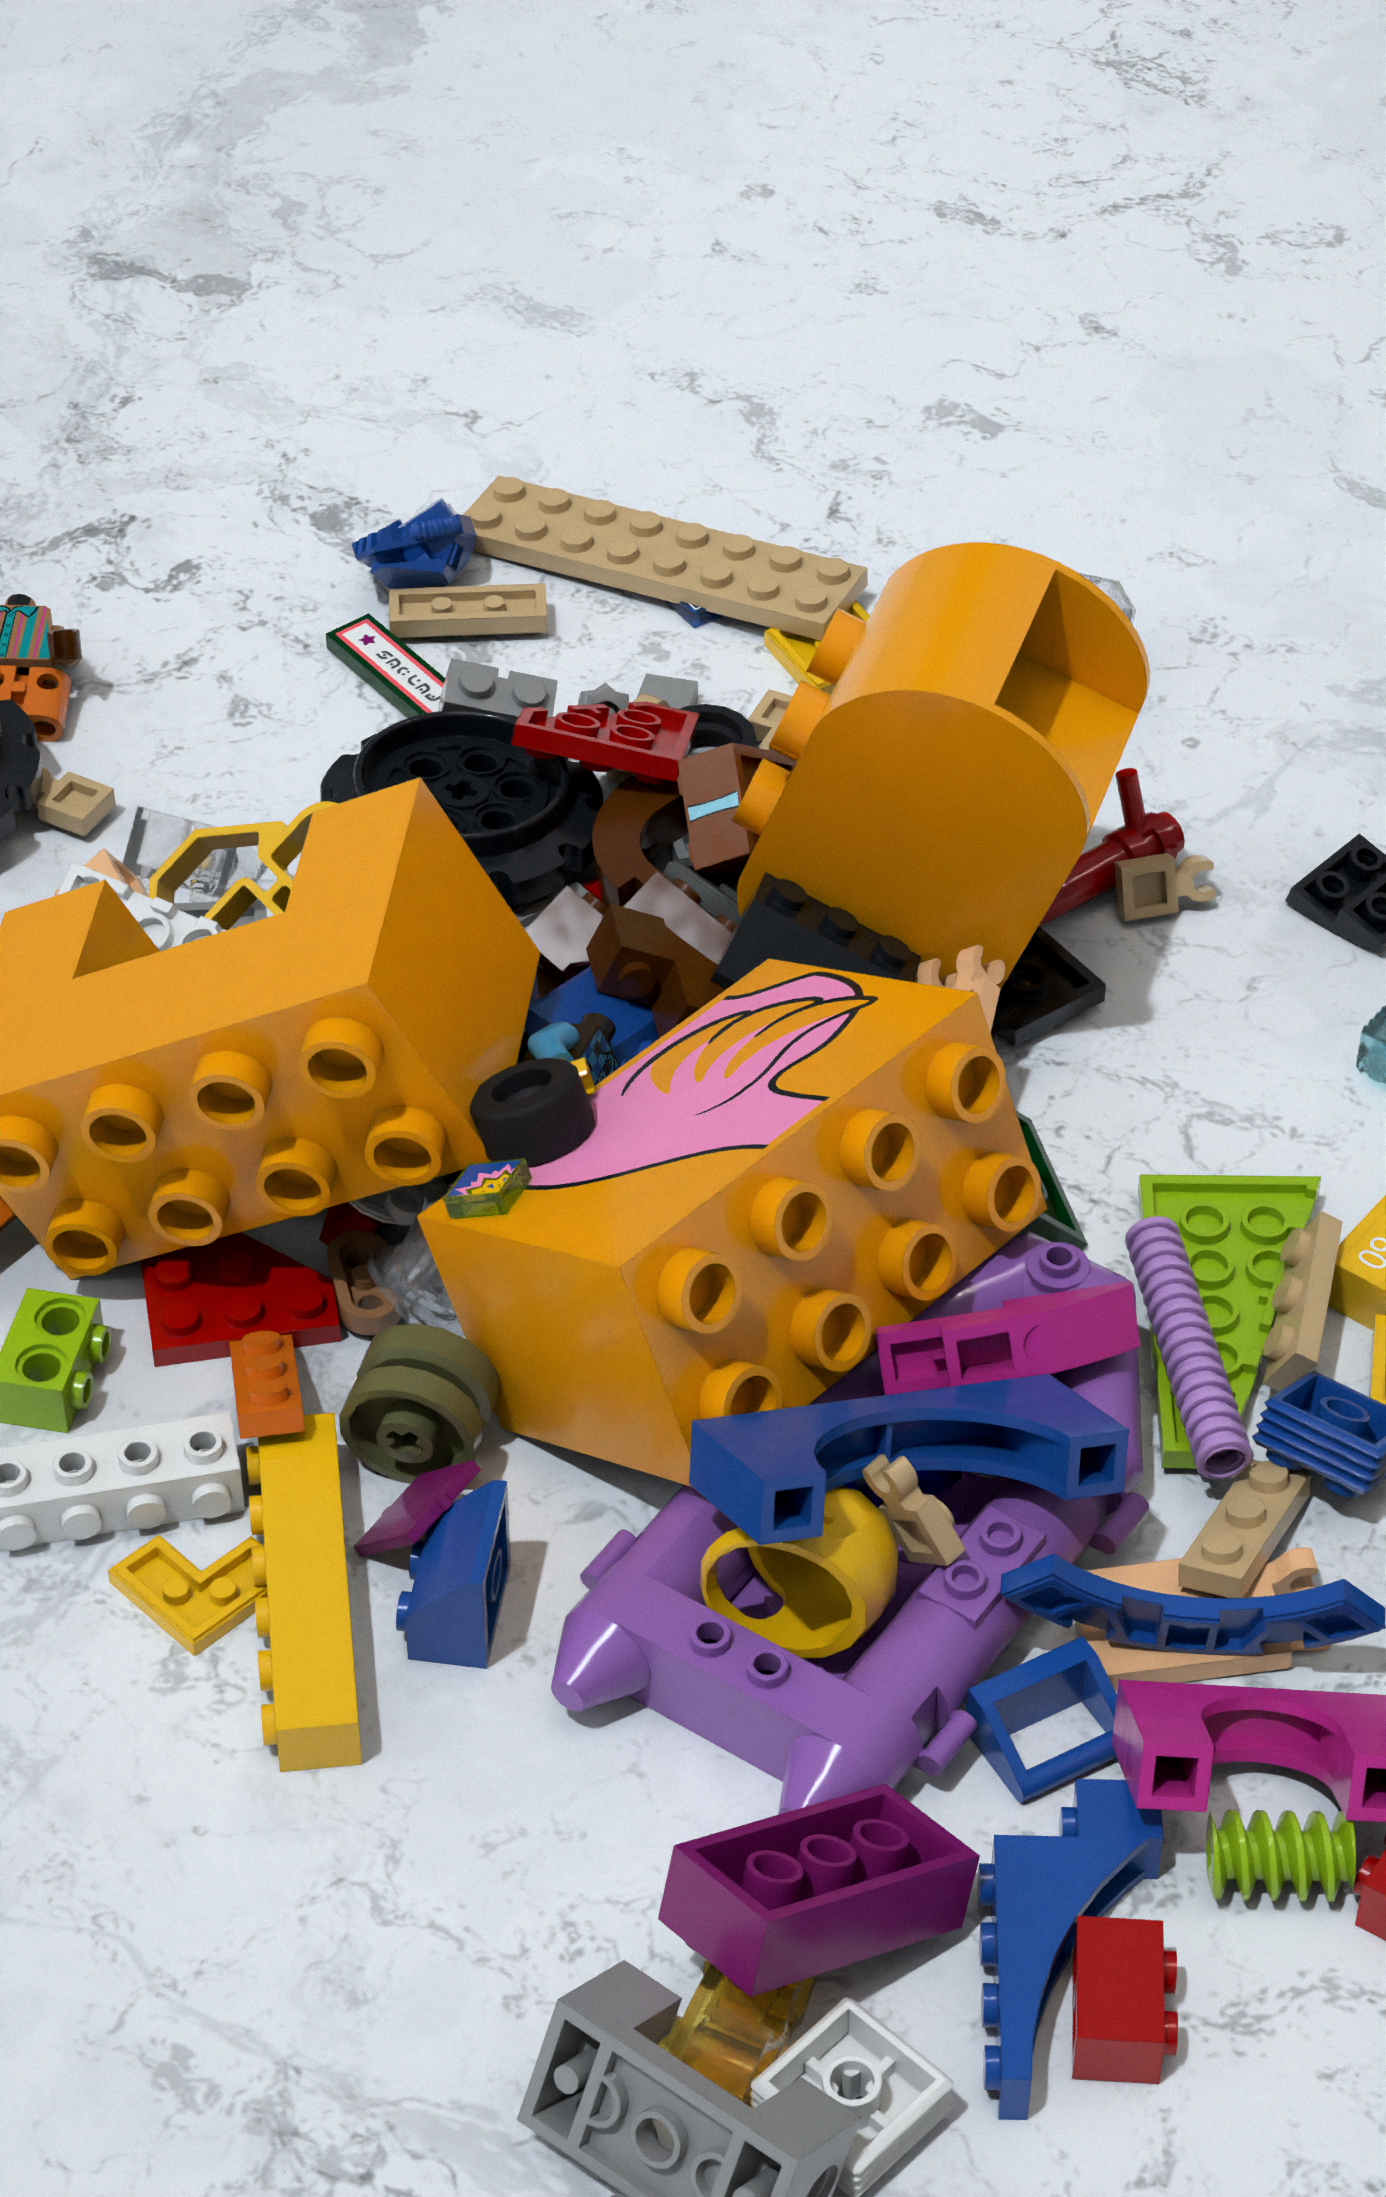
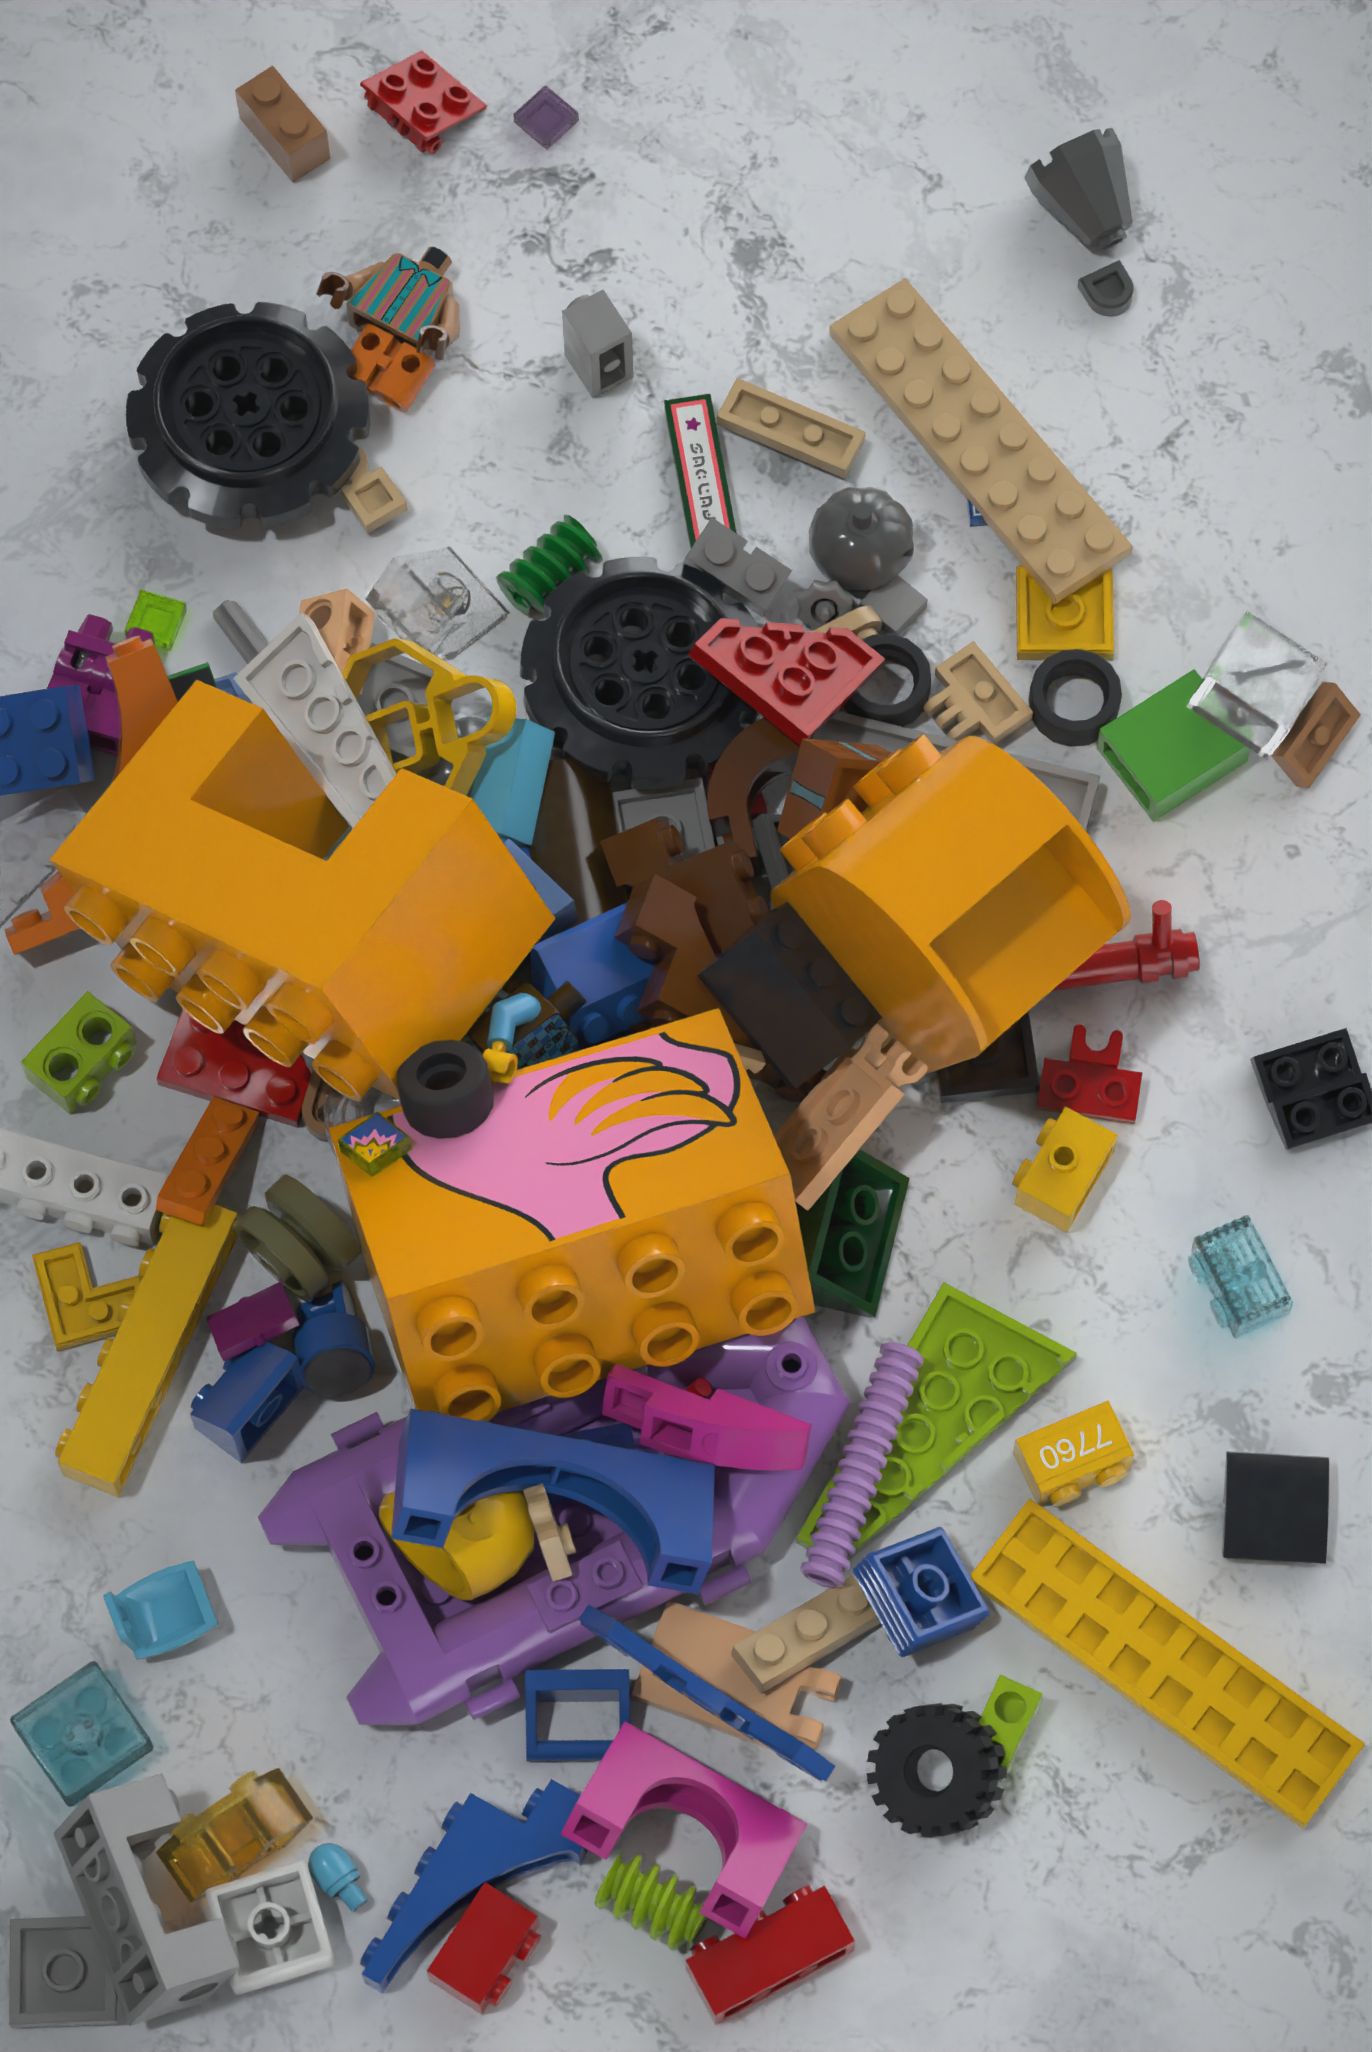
camera: 30 degrees right, 25 degrees up
blue helmet [352,498,477,589] -> none
magenta brick [658,1783,980,1997] -> none
tan plate [1114,853,1216,921] -> none
tan plate [1263,1211,1343,1392] -> none
none -> clear light blue brick [10,1661,154,1807]
none -> medium azure piece [103,1560,219,1660]
none -> blue piece [293,1280,375,1396]
none -> medium azure cylinder [308,1843,368,1912]
none -> green piece [496,515,603,615]
none -> clear purple tile [513,85,579,150]
none -> light grey brick [562,289,634,398]
none -> dark grey piece [809,487,914,591]
none -> yellow brick [1012,1107,1118,1233]
none -> dark grey cone [1024,128,1133,250]
none -> red plate [1036,1024,1143,1124]
none -> dark grey tile [1077,260,1134,316]
none -> medium nougat plate [1271,682,1361,788]

